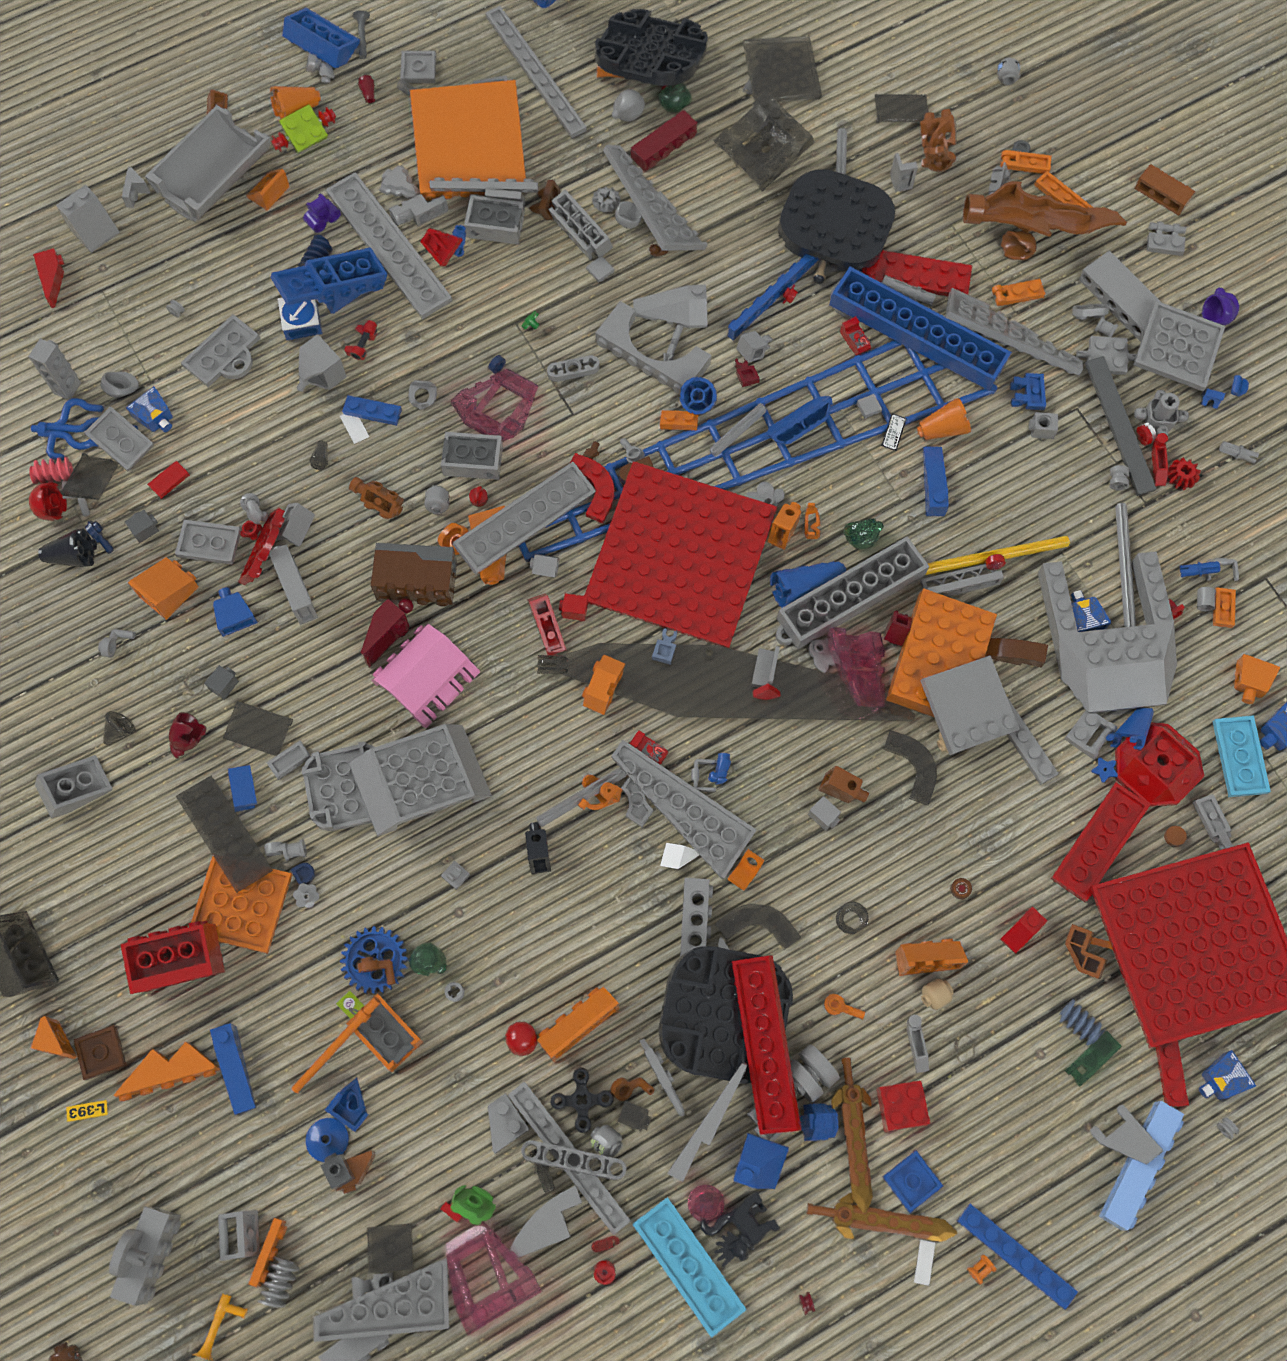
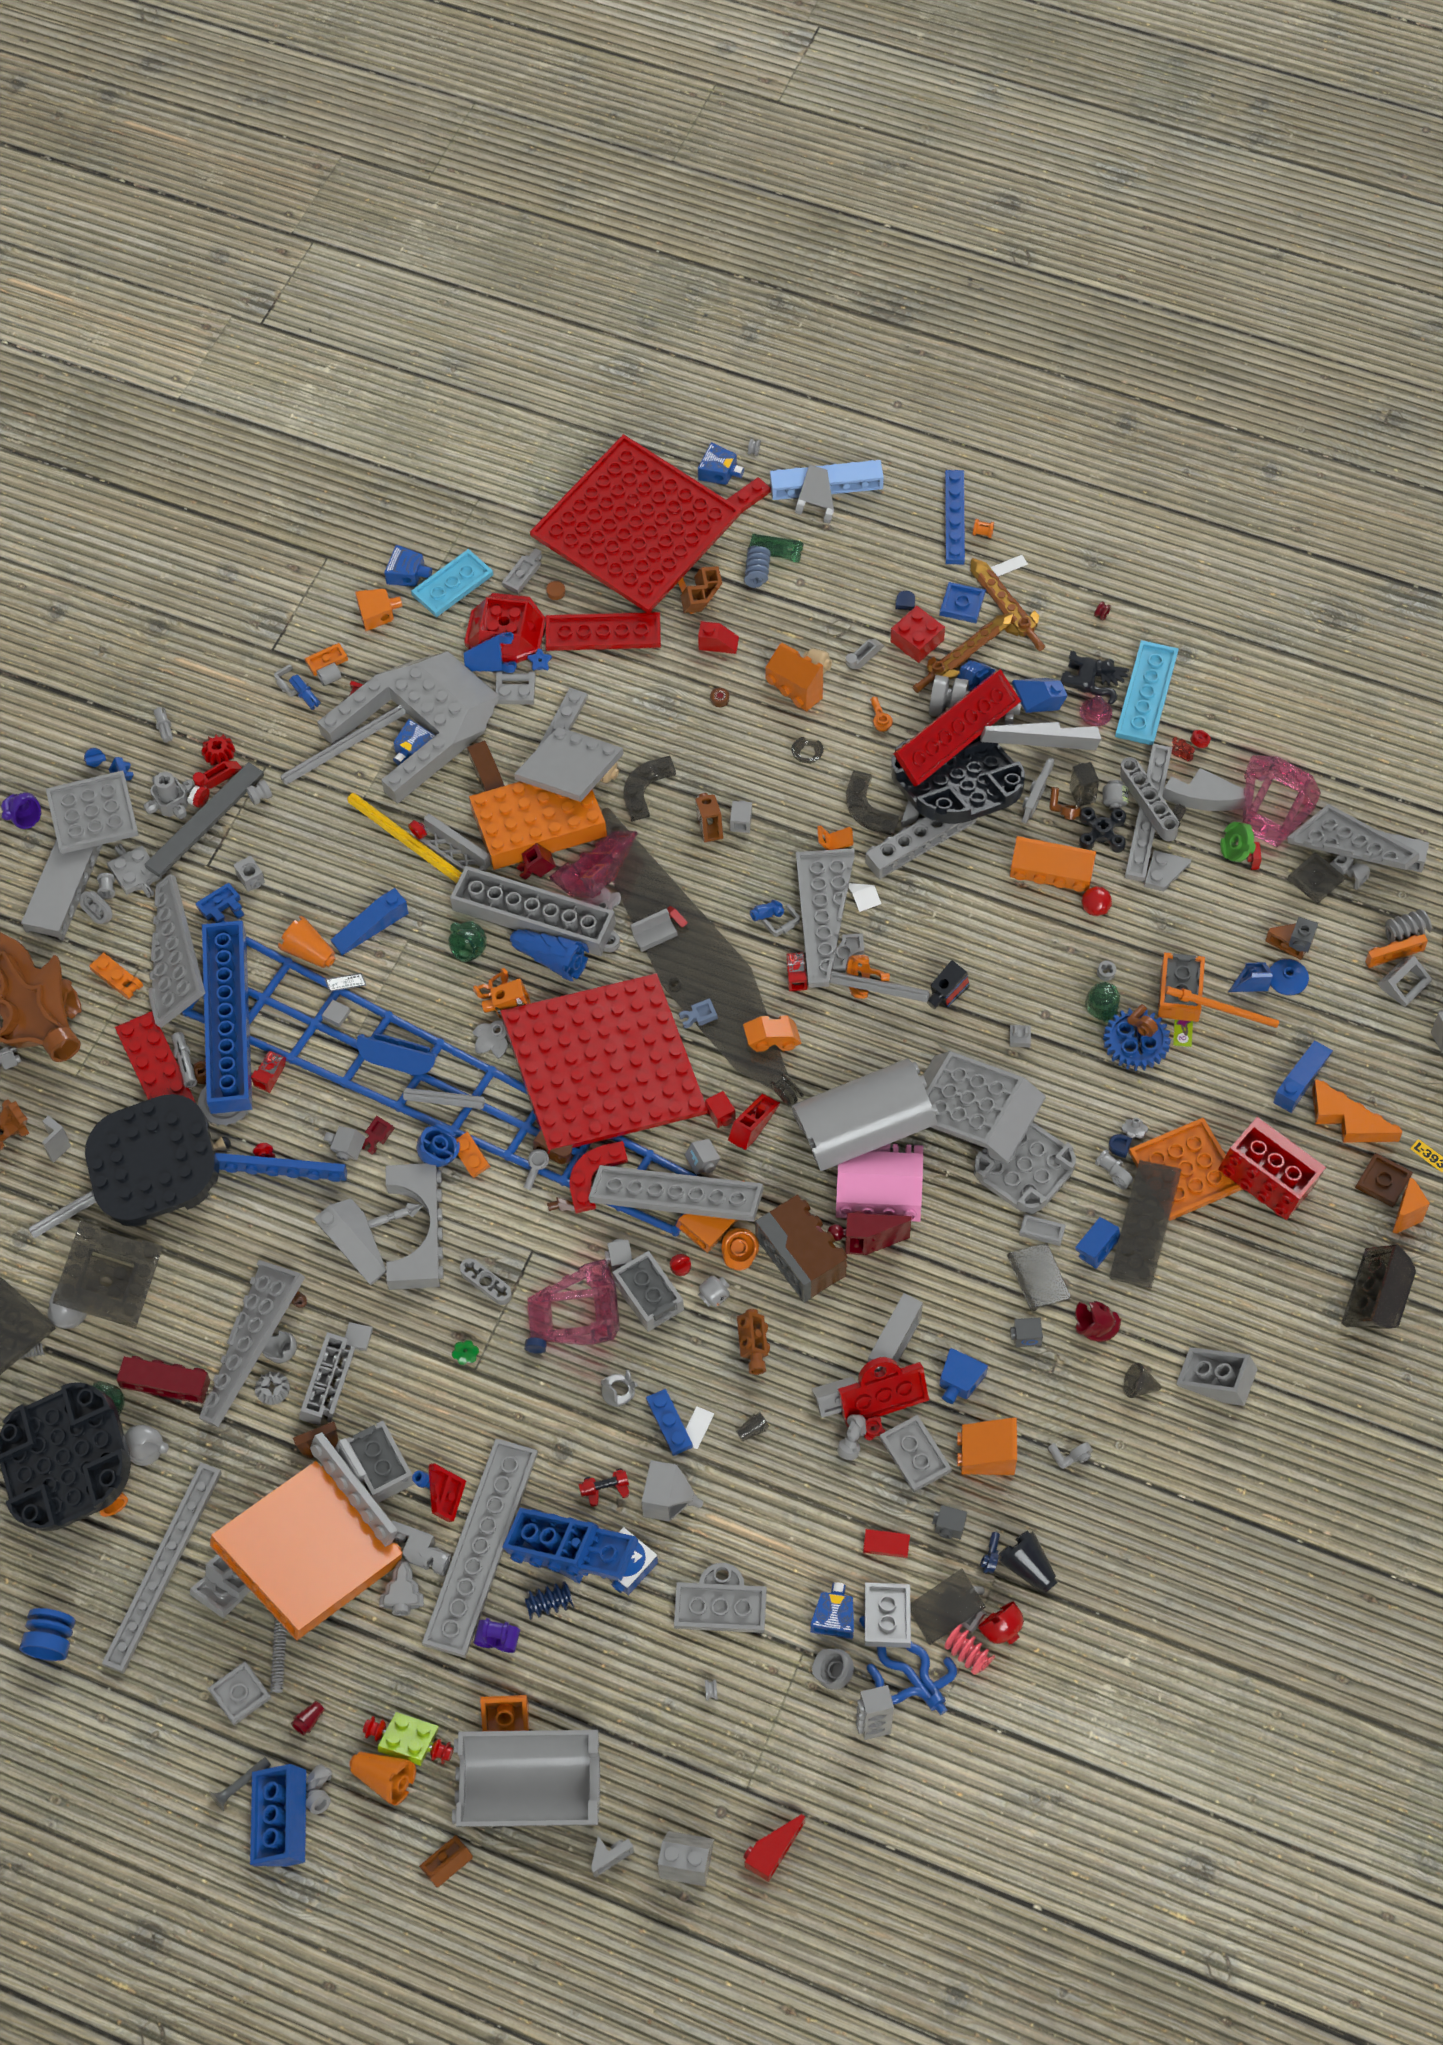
camera: 125 degrees left, 10 degrees down
none -> light grey brick [604,1239,632,1272]
none -> light grey cylinder [791,1058,939,1171]
none -> dark blue tile [895,591,916,611]

